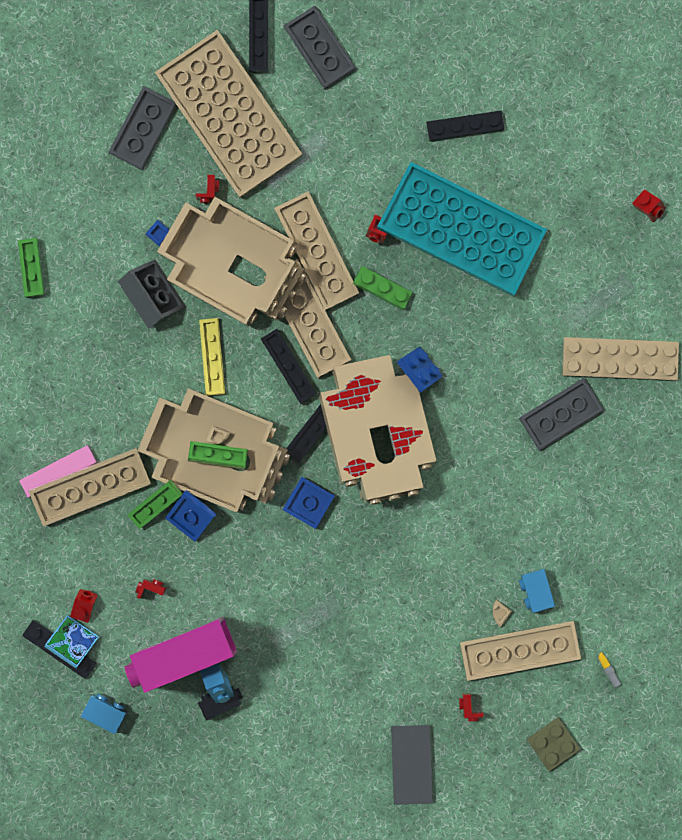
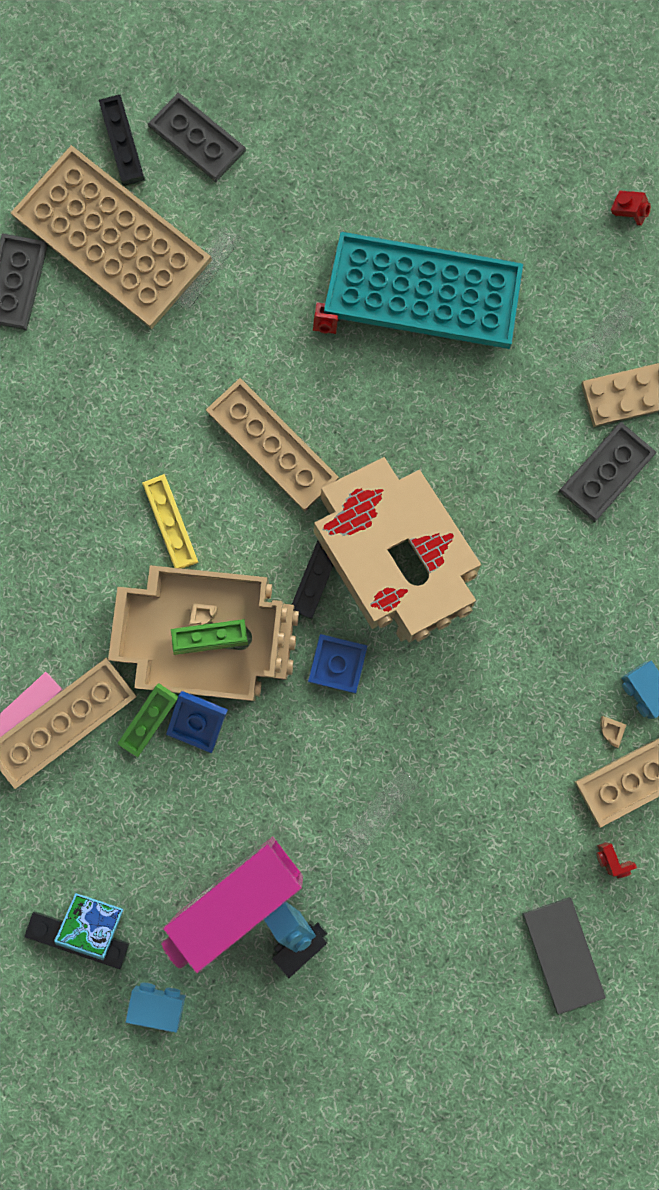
camera: 20 degrees left, 5 degrees down
red bracket [70,589,98,623] -> none
dark grey slope [118,260,186,329] -> none
red bracket [135,579,167,599] -> none
blue tile [145,220,169,247] -> none
tan panel [157,197,307,327] -> none
red bracket [195,175,220,204] -> none
black plate [260,329,316,404] -> none
tan plate [274,191,359,311] -> none
bright green plate [352,266,412,310] -> none
blue plate [397,346,443,393] -> none
black plate [426,110,504,141] -> none

